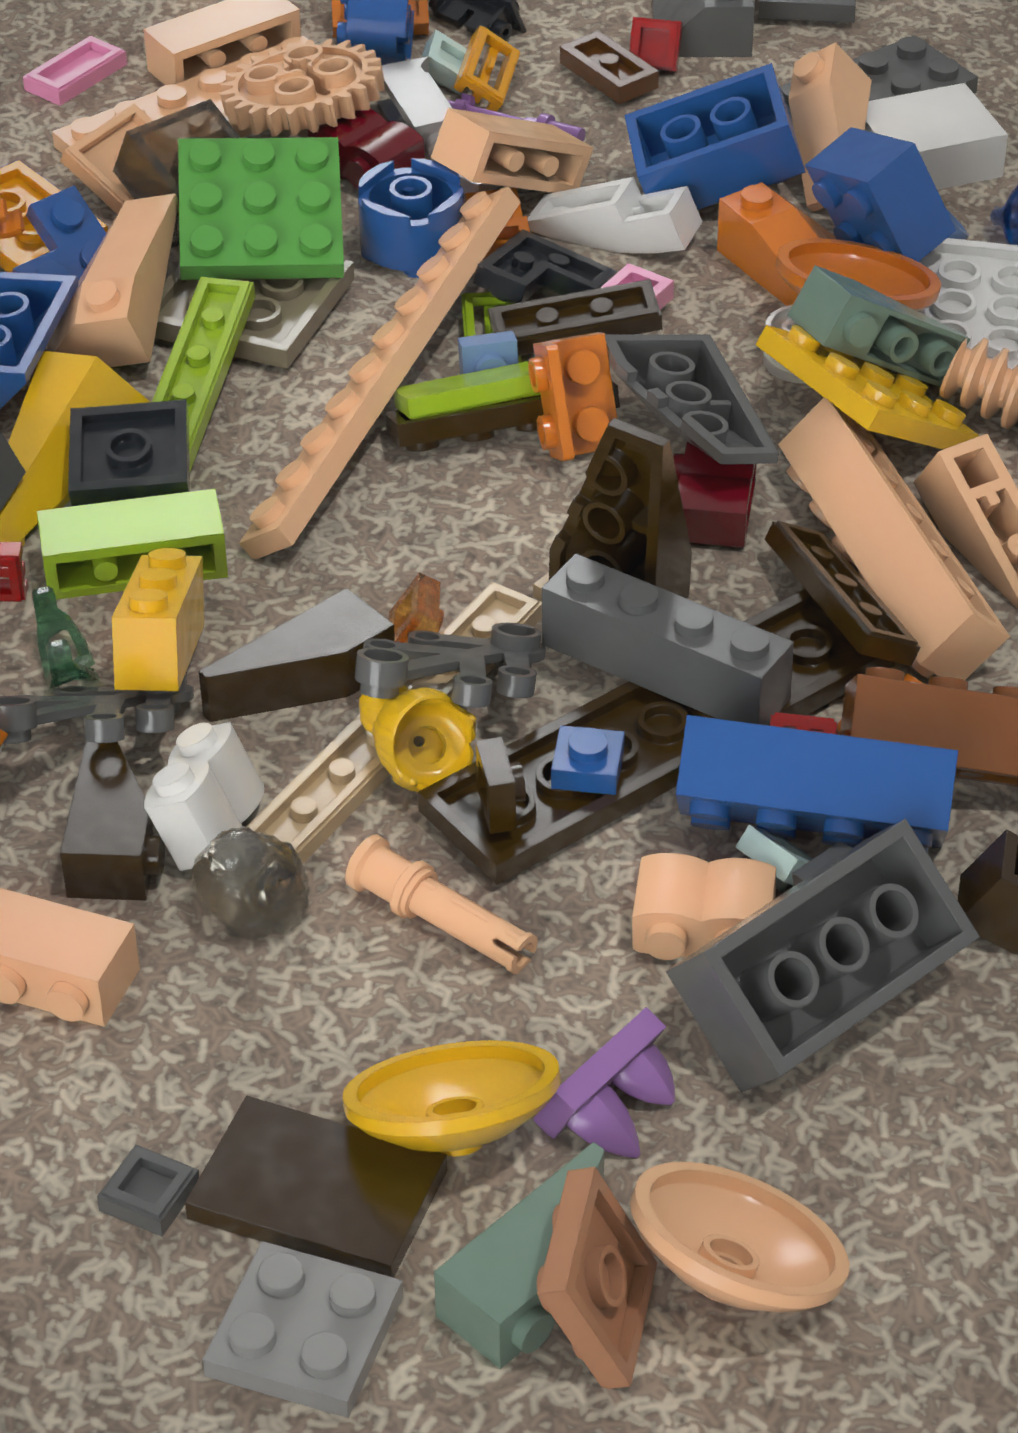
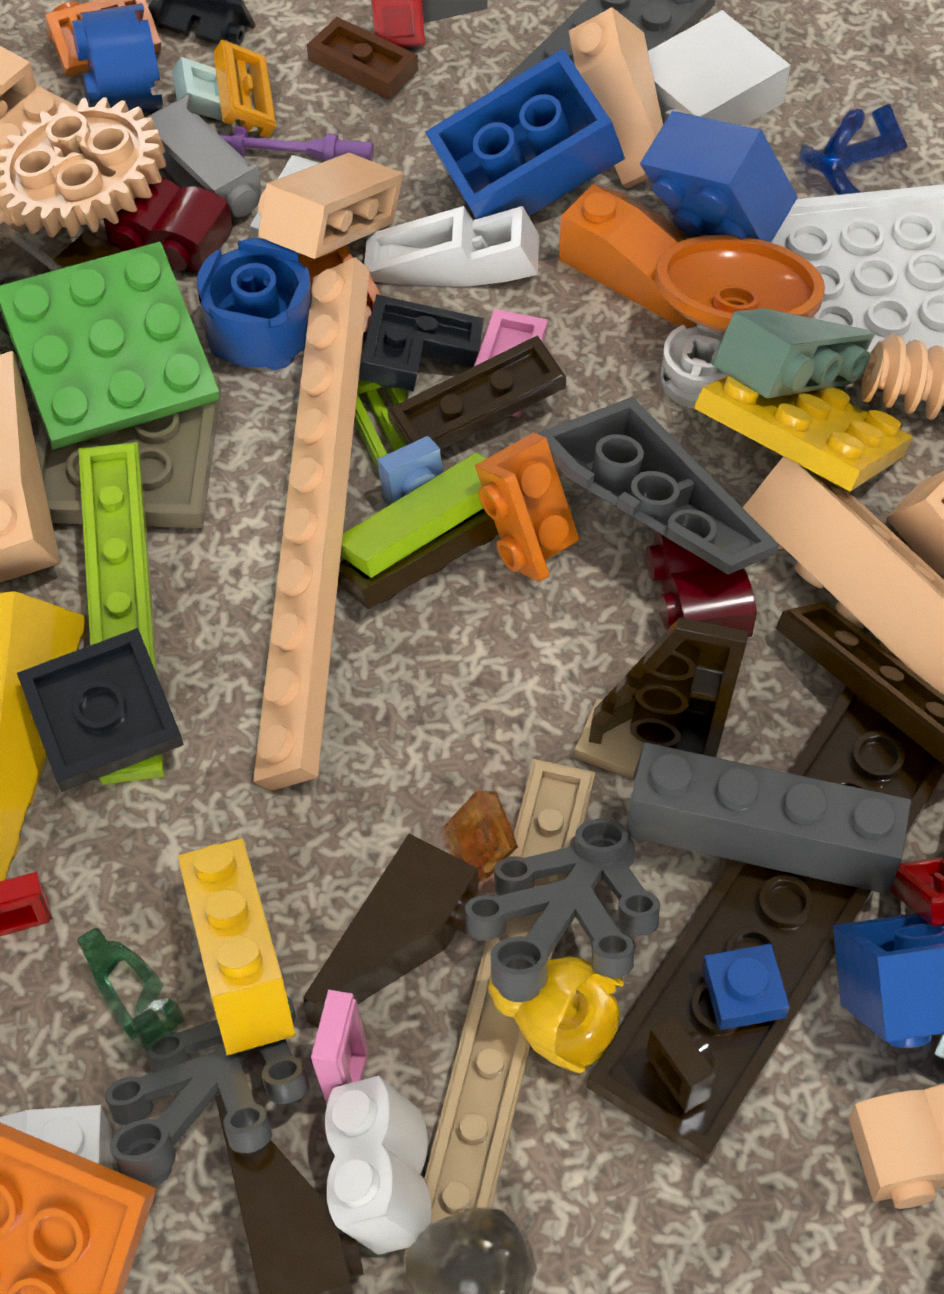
camera: 20 degrees left, 15 degrees up
lime brick [37,489,228,601] -> none
light nougat pin [345,834,538,975] -> none
none -> bright pink tile [311,990,369,1106]

